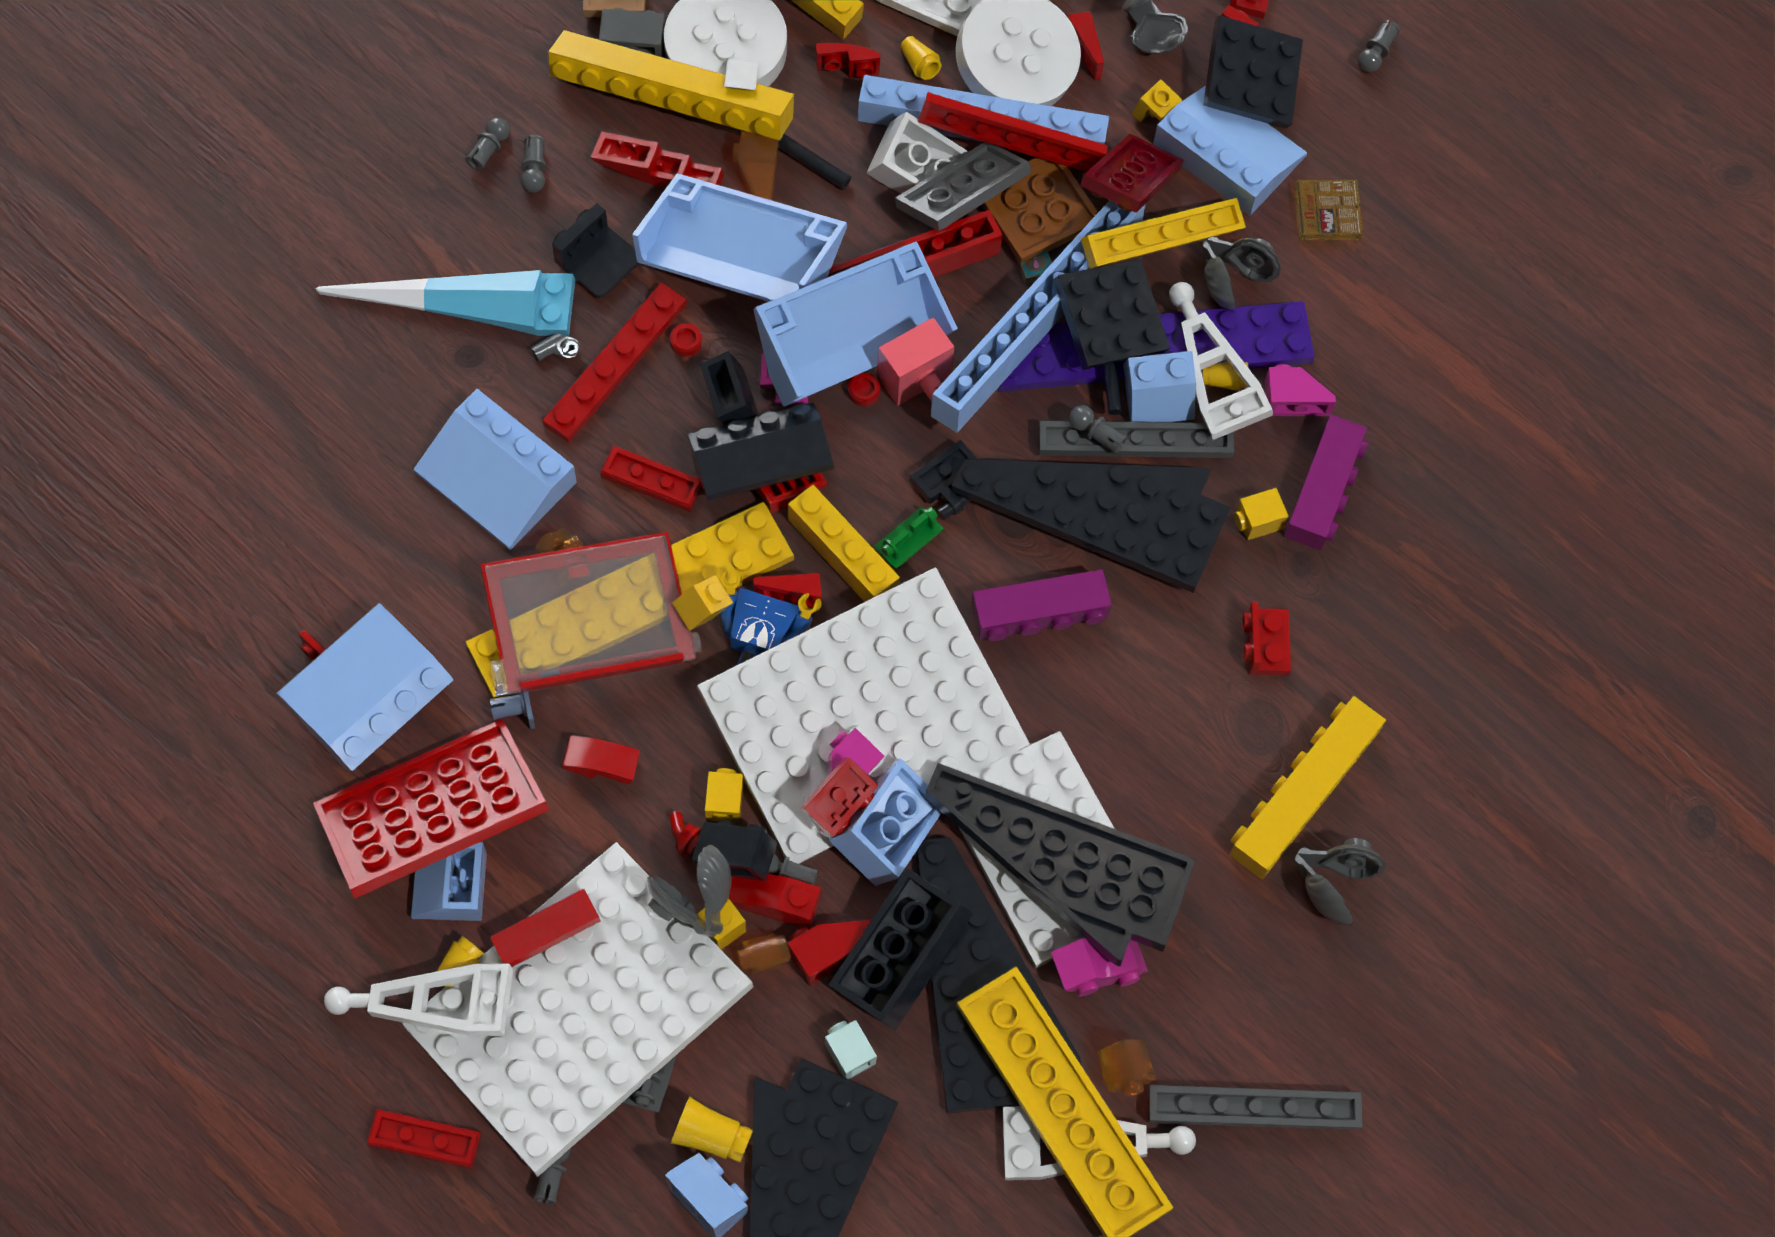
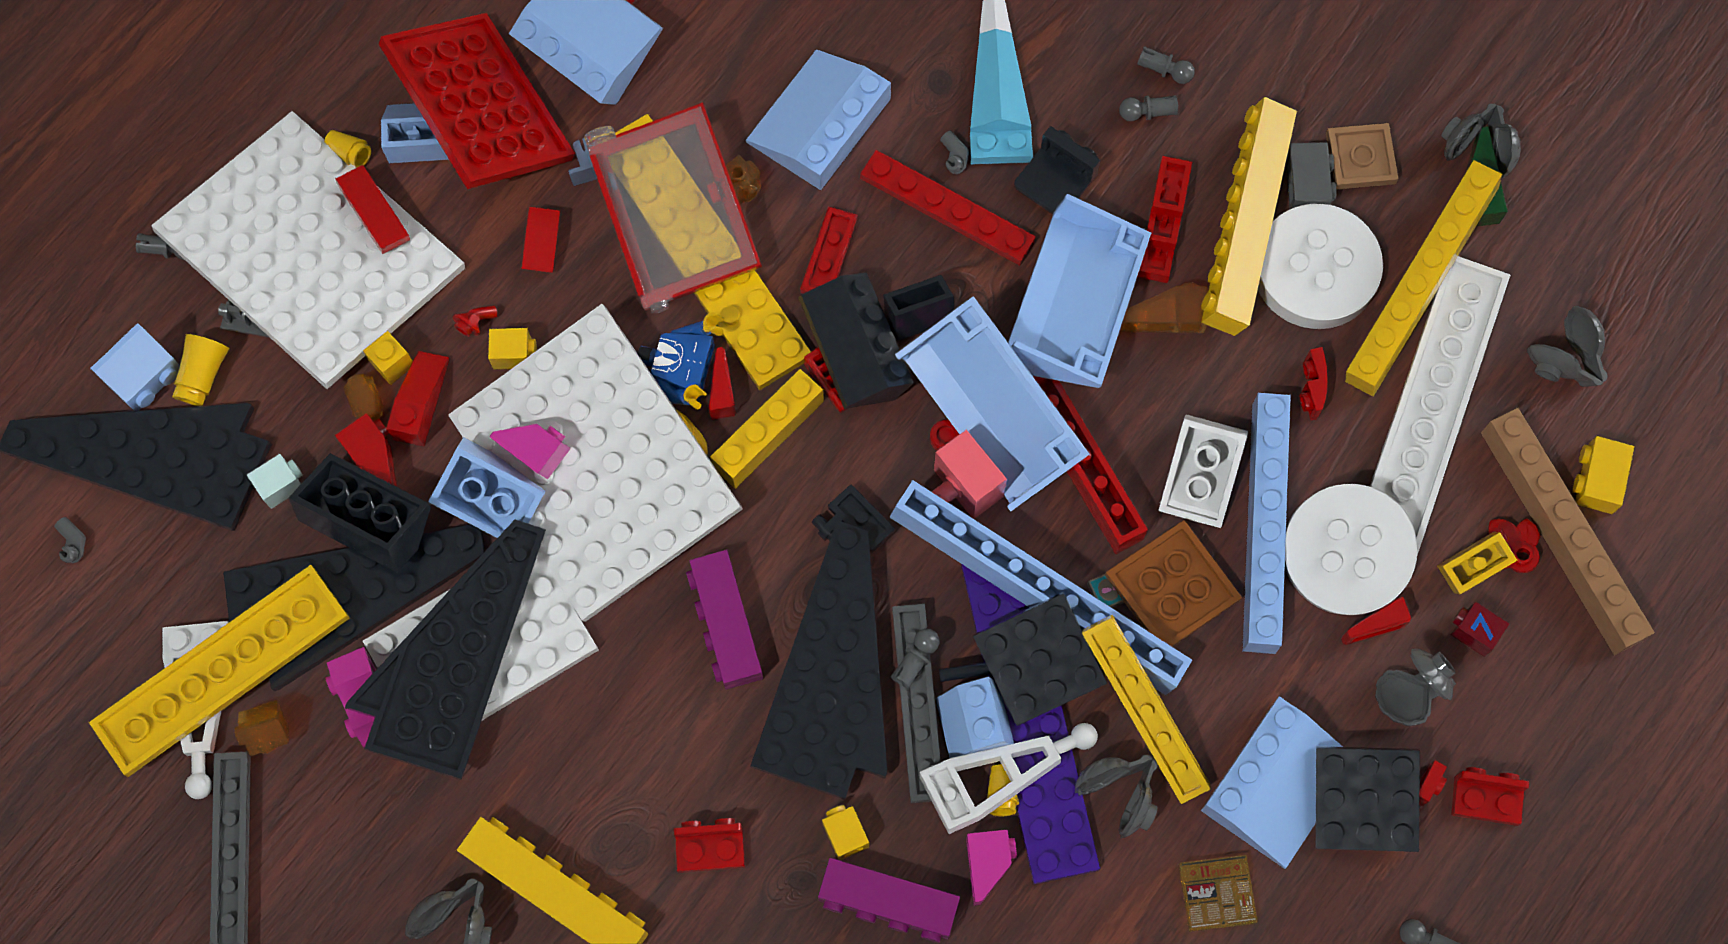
camera: 90 degrees right, 5 degrees up
white plate [324,964,513,1036] -> none
red tile [367,1109,482,1169] -> none
dark grey animal [647,845,732,937] -> none
red tile [670,323,702,357] -> none
yellow brick [672,575,733,631] -> none
black brick [691,820,777,881] -> none
white sticker [724,59,759,90] -> none
black piece [767,133,851,190] -> none
dark grey pin [768,853,819,885] -> none
red bracket [800,757,878,837] -> none
green hinge [873,506,944,570] -> none
dark grey plate [895,142,1031,231] -> none
yellow cone [900,36,942,80] -> none
red plate [918,92,1108,172] -> none
dark red plate [1080,133,1184,213] -> none
yellow bracket [1132,79,1182,122] -> none

